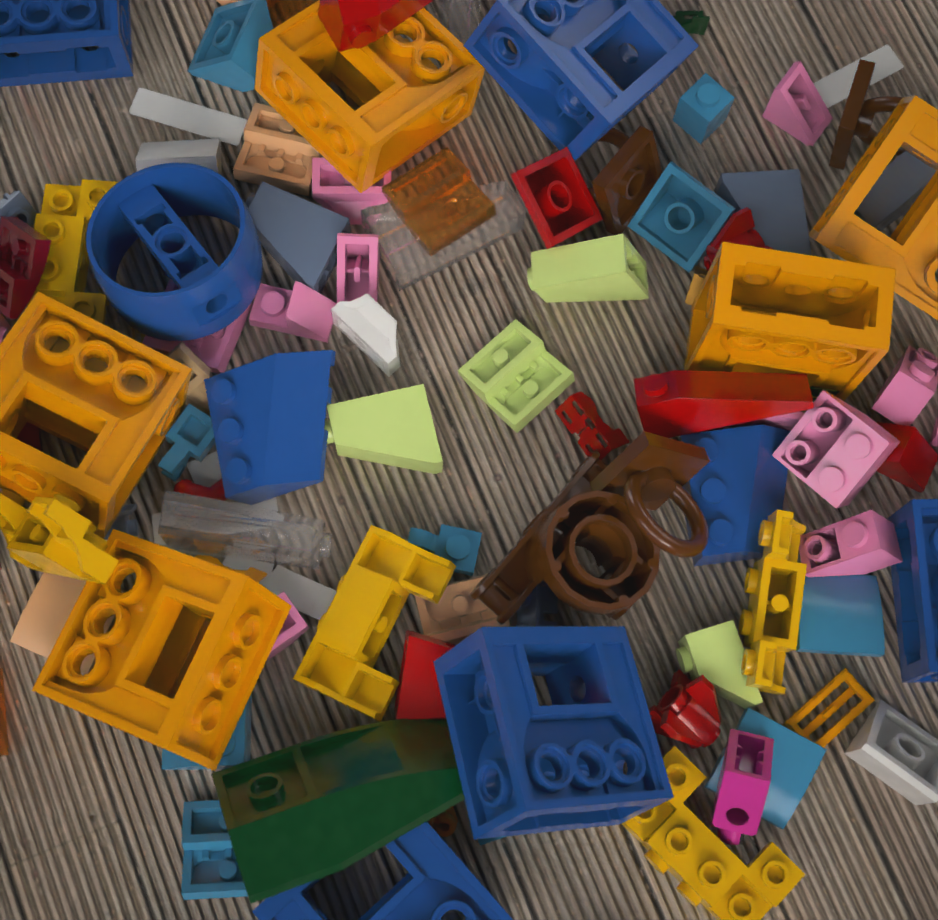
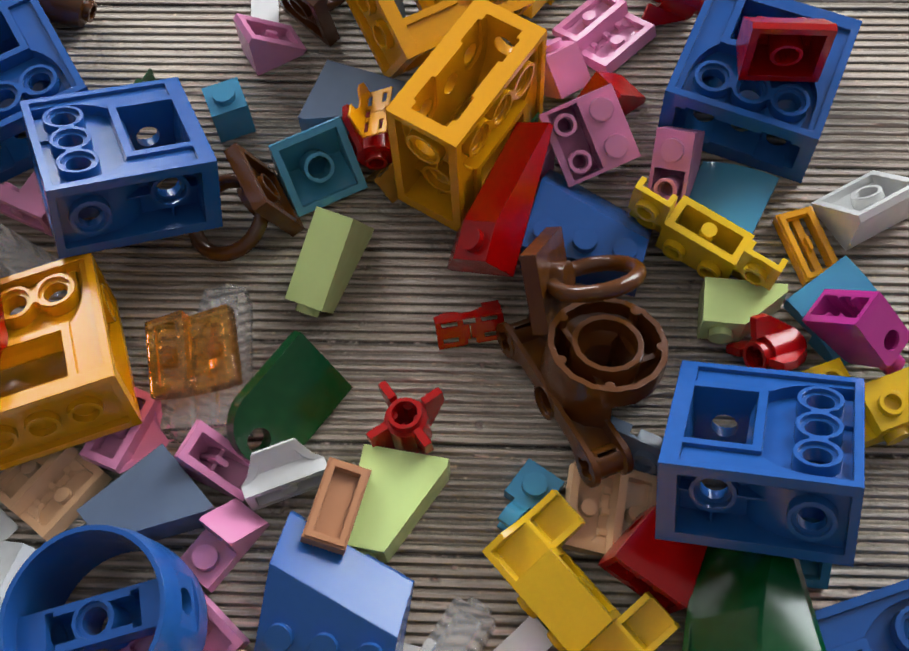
camera: 55 degrees left, 10 degrees down
yellowish green slope [458,319,575,433] -> none
red slope [510,147,603,249] -> none
none -> dark green tile [226,331,353,461]
none -> nougat tile [300,457,372,556]
none -> light orange piece [348,82,393,139]
none -> red brick [366,380,445,454]

